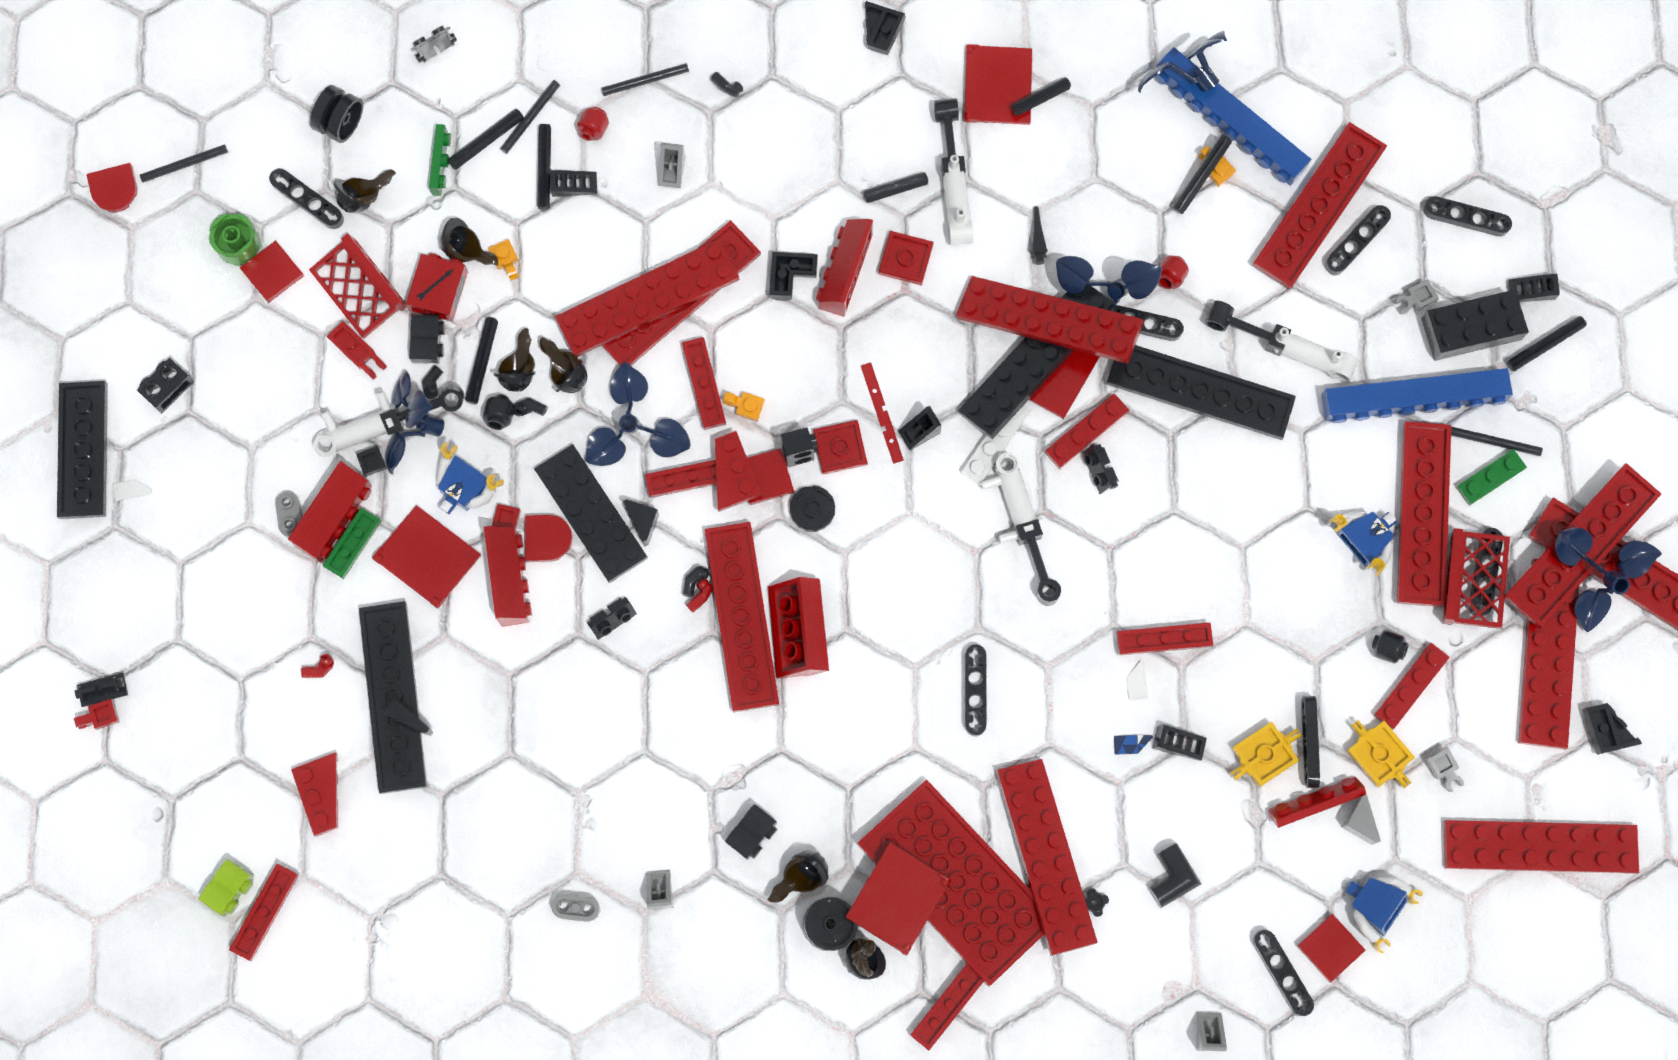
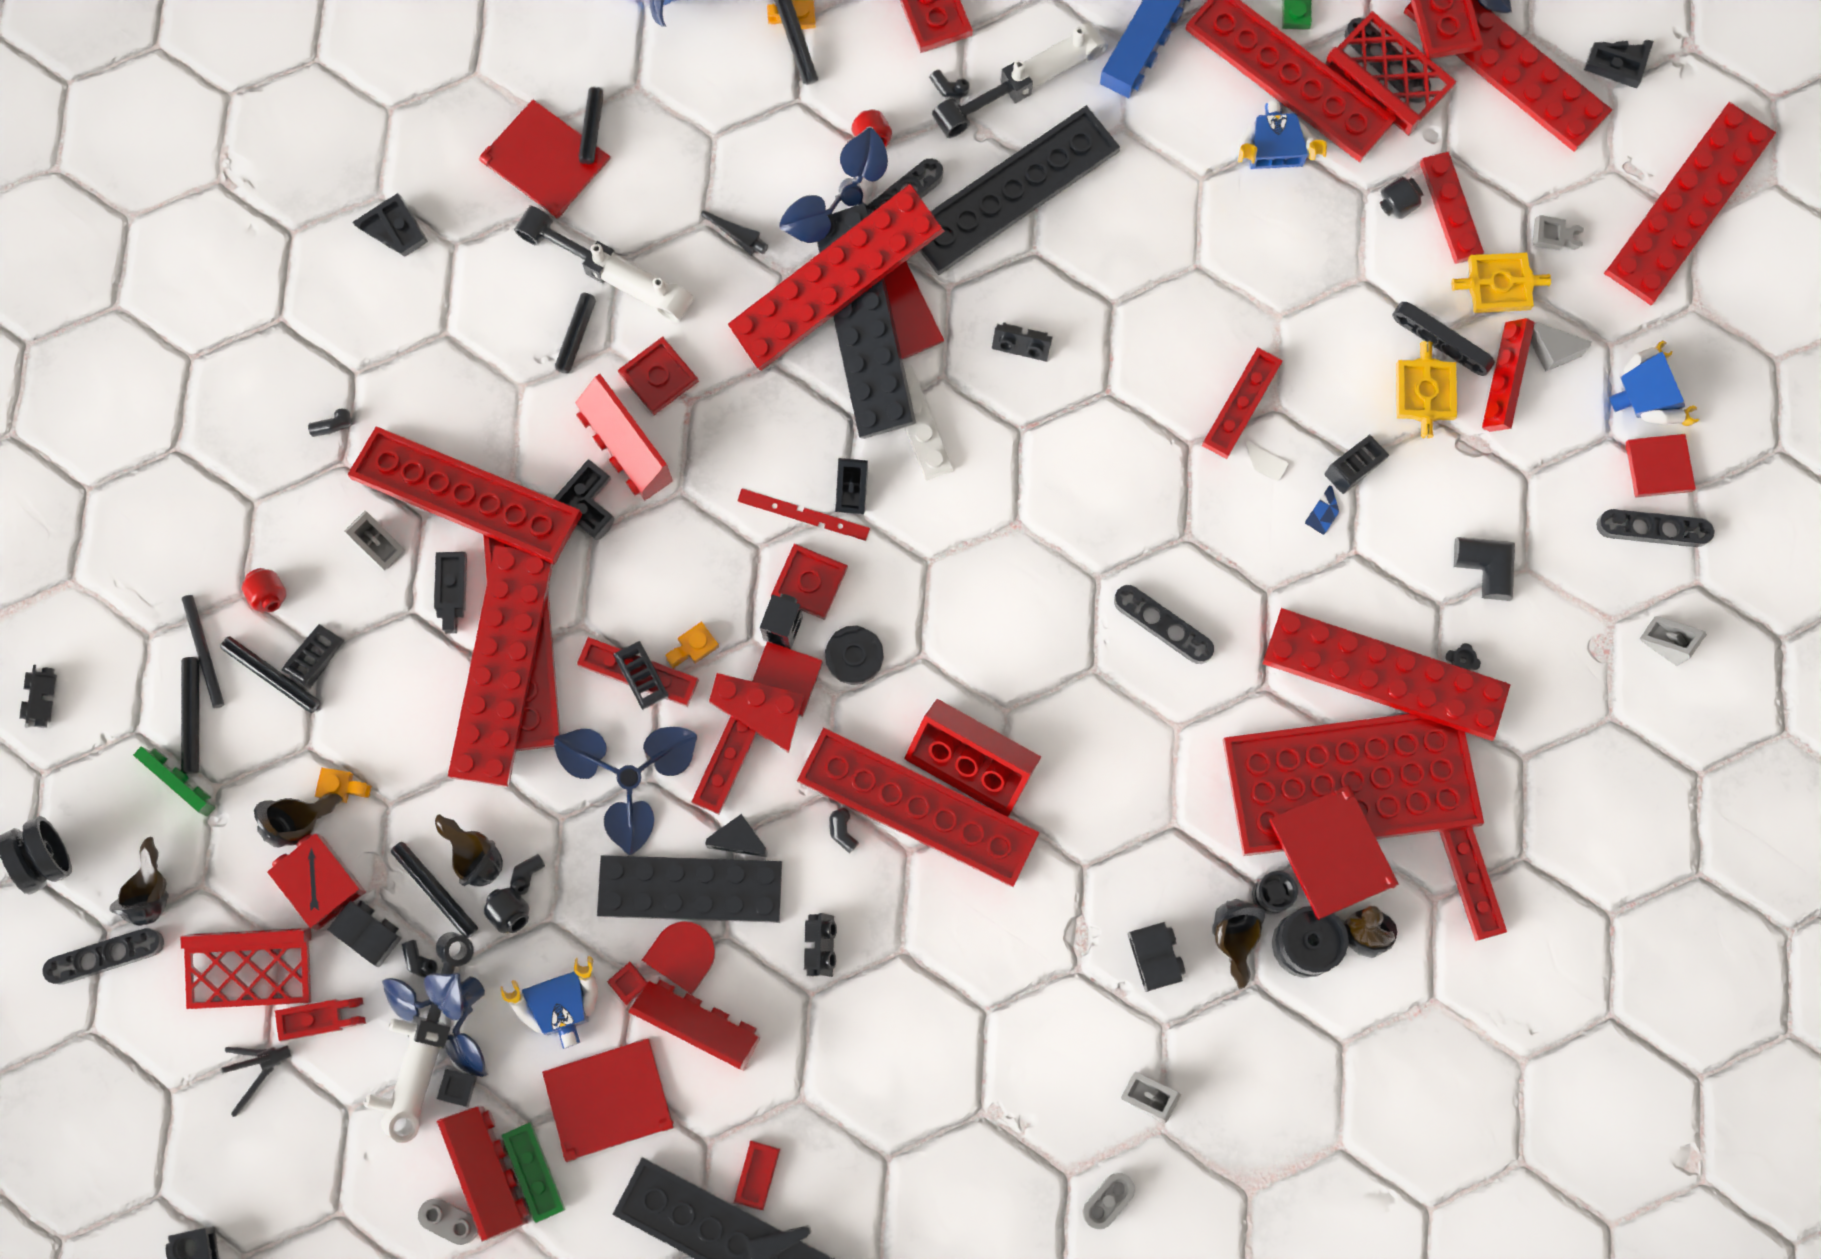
camera: 55 degrees left, 0 degrees up
bright green brick [209,213,261,266] -> none
red tile [240,240,304,303] -> none
piece [539,337,588,393] -> none
black bar [601,63,689,96] -> none
red arm [686,579,713,613] -> none
white piece [981,453,1061,606] -> none
red plate [1044,393,1129,470] -> none
none -> black plant [221,1045,291,1117]
none -> red plate [348,426,582,565]
none -> black hinge [434,551,467,634]
none -> black slope [614,641,669,710]
none -> red tile [733,1141,781,1211]
none -> black arm [929,69,970,99]
none -> black wheel [1252,871,1298,915]

